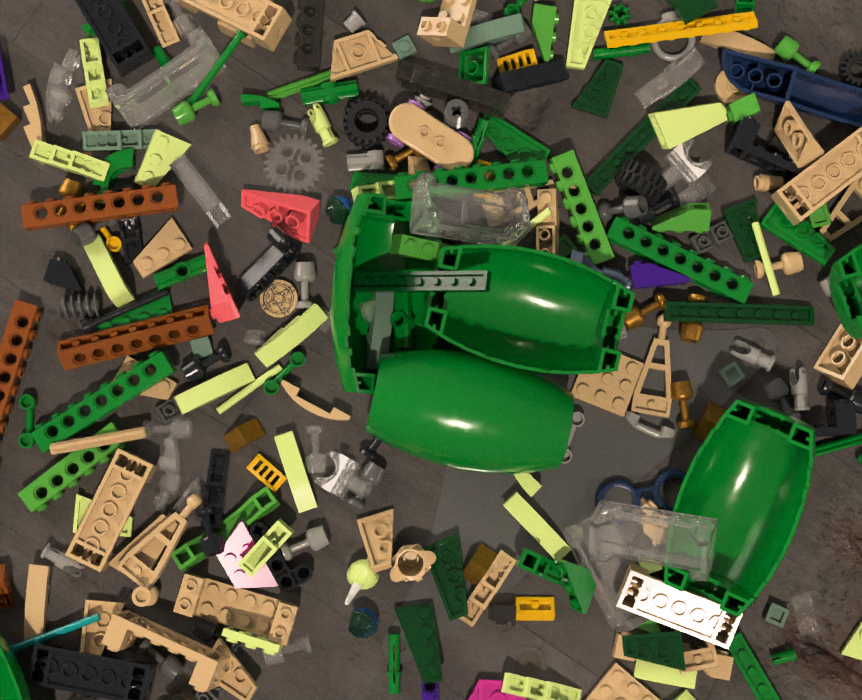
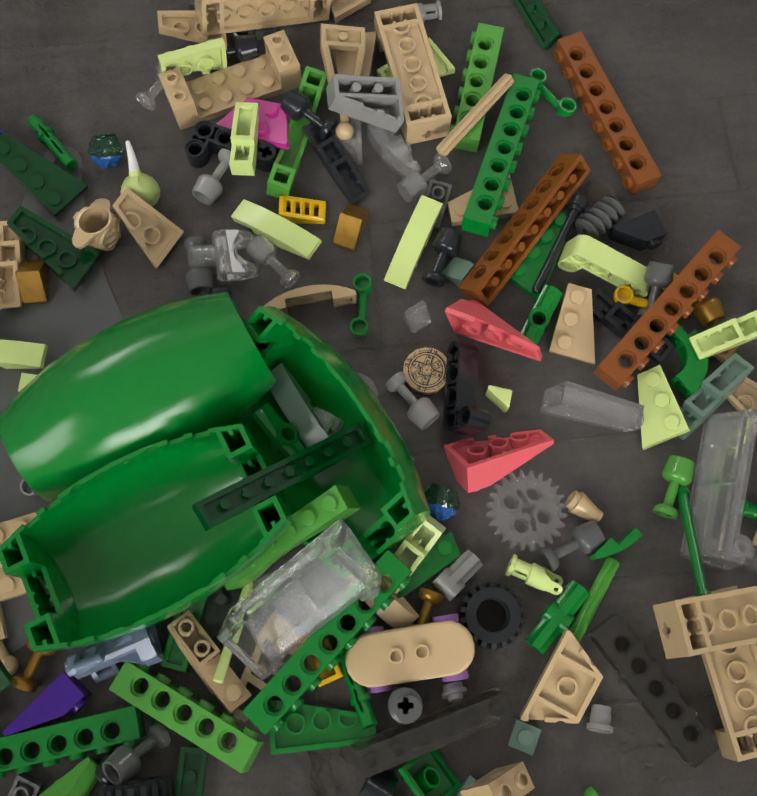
camera: 145 degrees right, 10 degrees down
tan piece [132,585,159,607] -> none
yellowish green bar [216,364,283,414] -> none
yellowish green slope [254,303,328,367] -> none
none -> light grey wedge [326,75,404,133]
none -> yellowish green slope [485,385,512,413]

